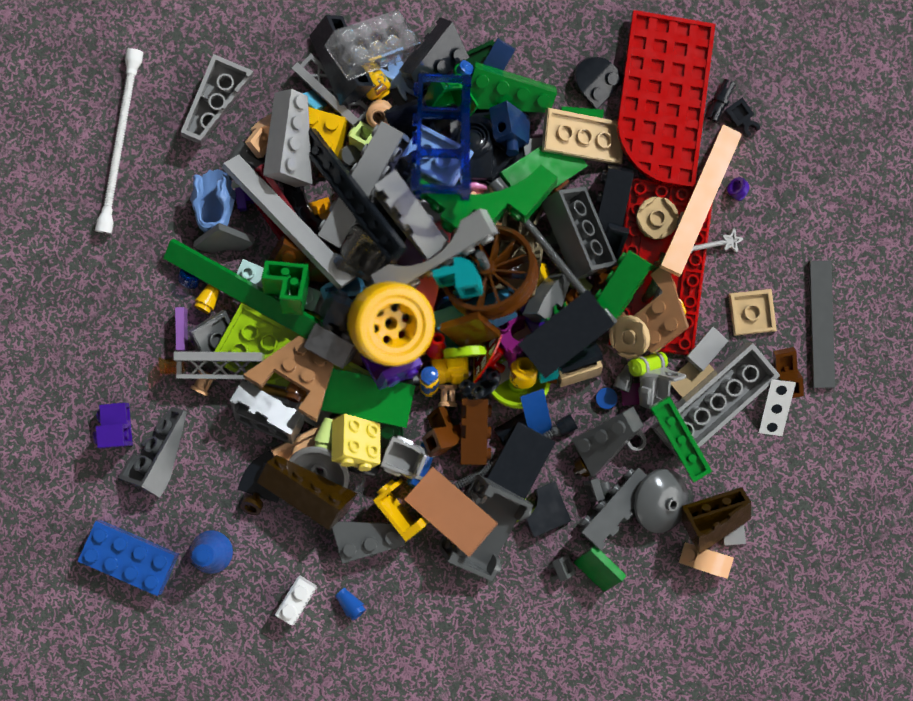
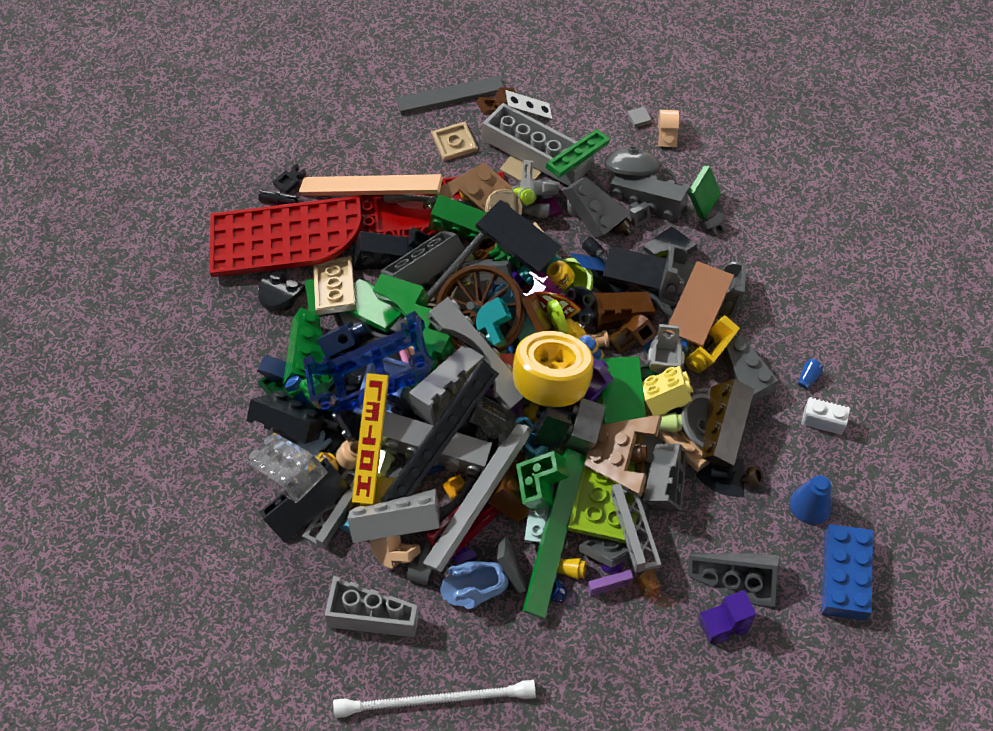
camera: 100 degrees left, 25 degrees down
light nougat bush [190,370,216,396] -> none
blue tile [595,388,617,409] -> none
tan tile [636,197,679,239] -> none
dark brown wedge [682,487,751,554] -> none
light grey tile [685,327,728,372] -> none
light grey piece [691,228,743,253] -> none
dark purple tile [727,177,749,201] -> none
none -> yellow tile [352,373,389,504]

